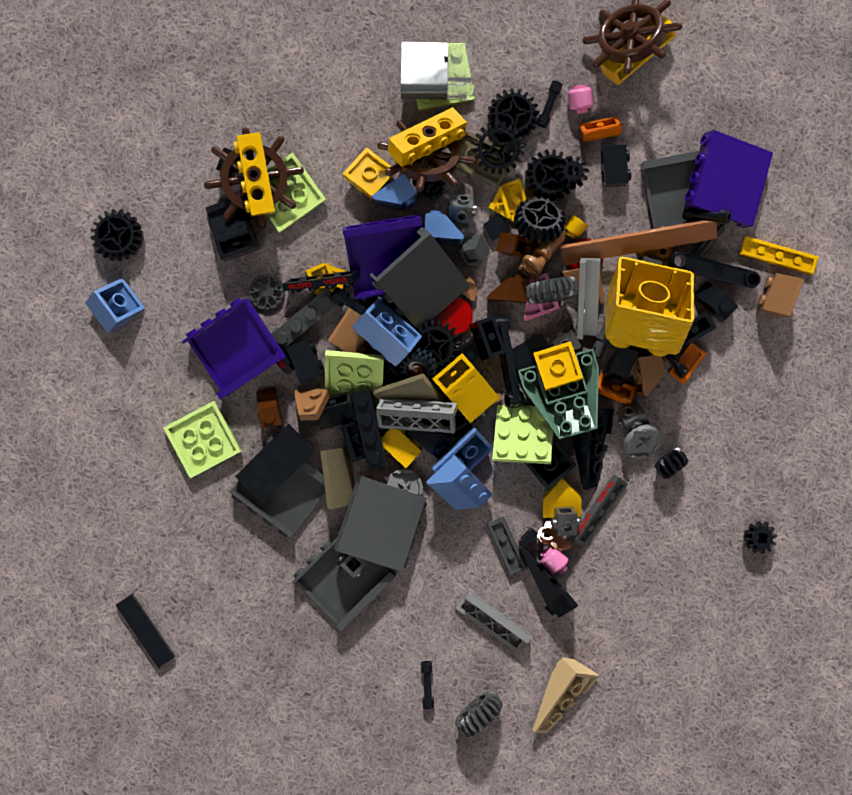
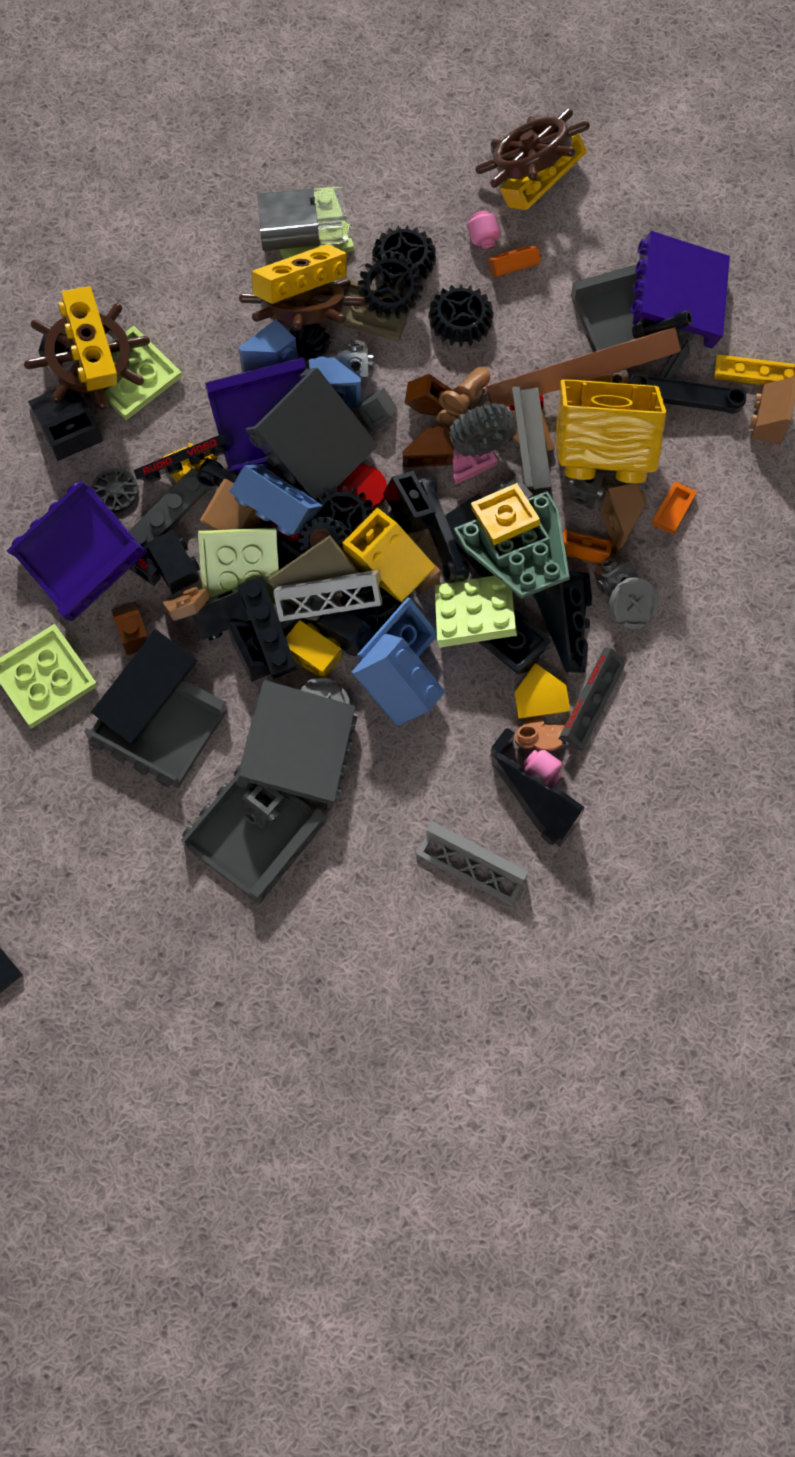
camera: 10 degrees left, 20 degrees down
dark tan tile [320,447,354,510] -> none
yellow hinge [342,148,396,200] -> none
black bar [421,661,434,709] -> none
dark grey gear [455,691,503,737] -> none
medium nougat tile [461,276,477,302] -> none
black tile [483,215,509,241] -> none
dark grey tile [486,516,528,577] -> none
yellow slope [488,179,526,221] -> none
black gear [514,196,567,244] -> none
tan wedge [533,658,599,733] -> none
black bar [536,80,563,128] -> none
flat silver brick [551,507,580,538] -> none
black gear [555,156,589,190] -> none
yellow hat [565,214,589,239] -> none
dark grey pin [592,320,610,359] -> none
black brick [600,144,631,188] -> none
black slope [604,346,640,386] -> none
black gear [654,448,689,479] -> none
black bar [664,354,689,379] -> none
black brick [682,311,716,348] -> none
black slope [694,281,739,322] -> none

